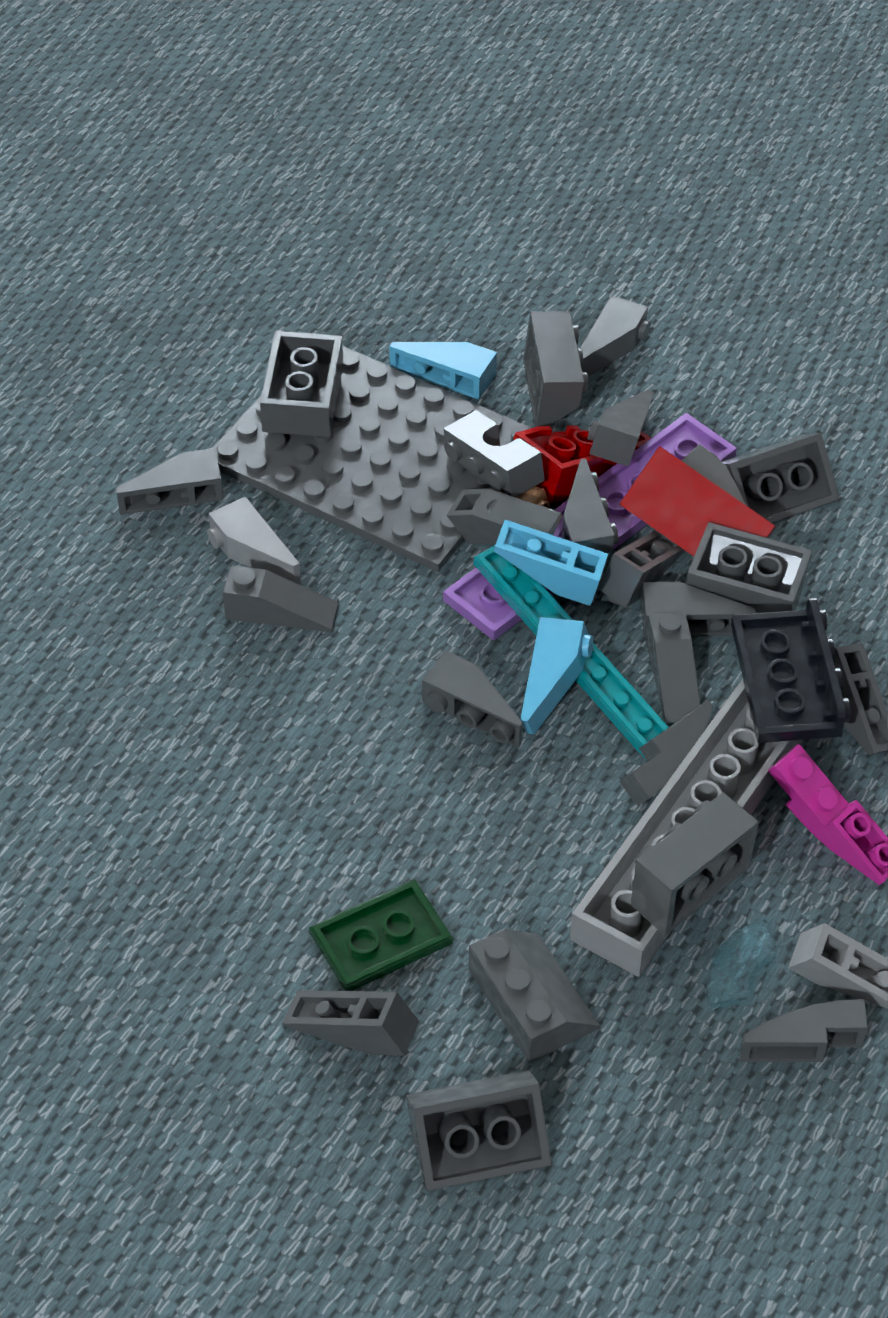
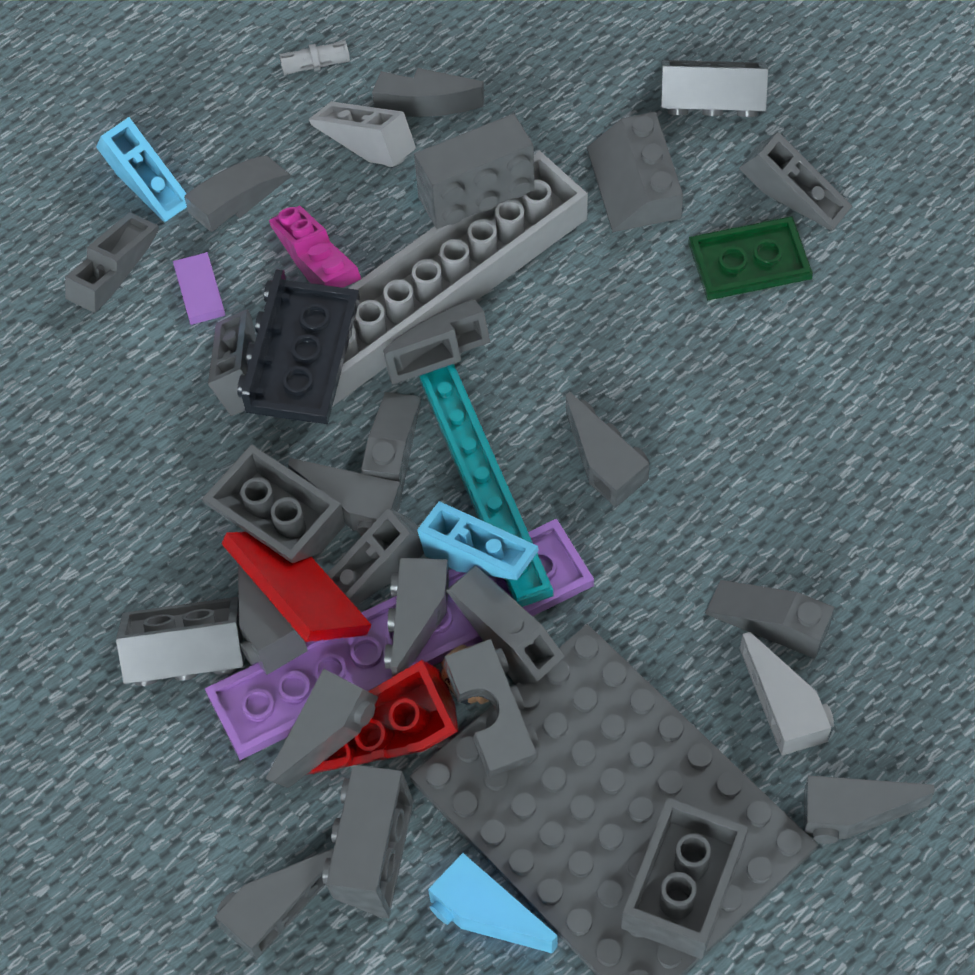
camera: 160 degrees left, 10 degrees up
medium azure slope [520,617,593,734] -> none

